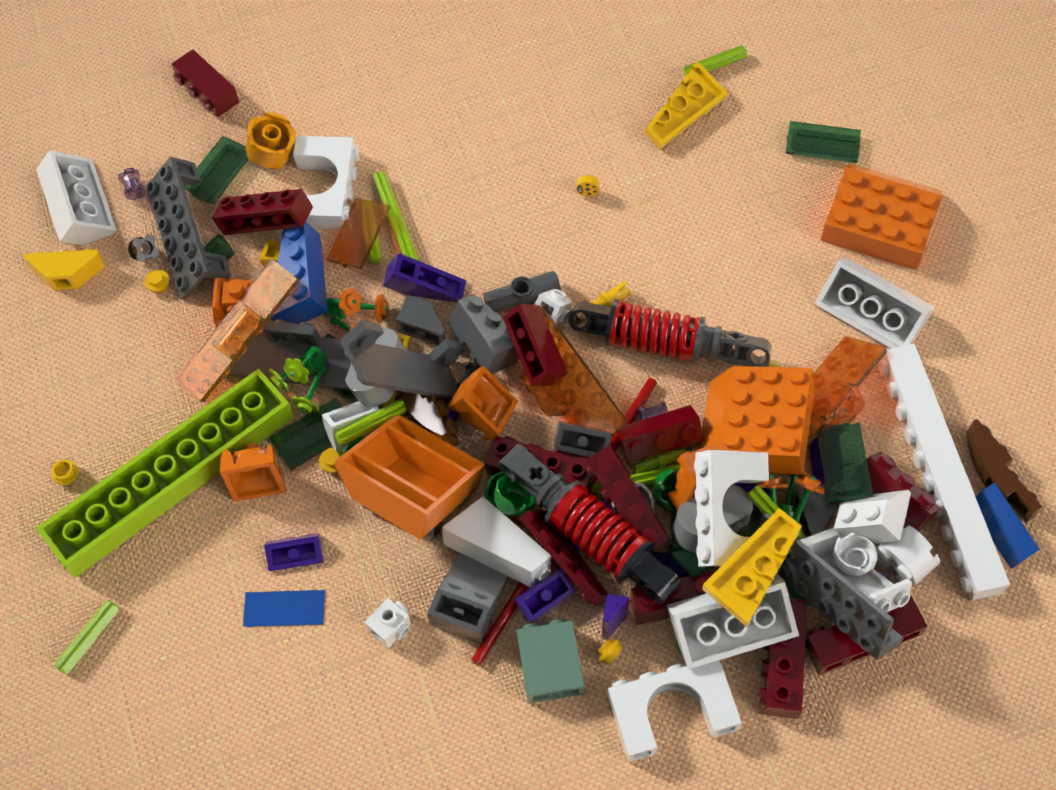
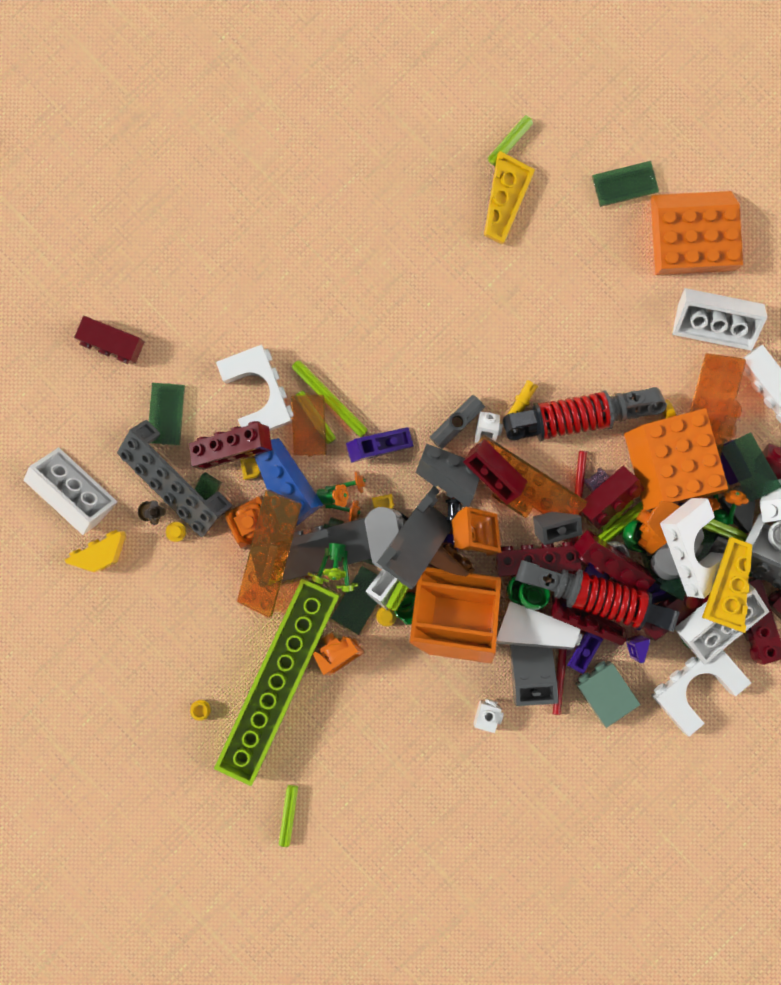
camera: 25 degrees left, 25 degrees up
bush [118,168,146,200] -> none
blue sticker [243,590,325,627] -> none
light orange brick [245,112,296,170] -> none
dark purple slope [264,533,323,571] -> none
dark grey slope [396,295,446,345] -> none
yellow tile [576,175,600,196] -> none
yellow plate [597,638,623,664] -> none

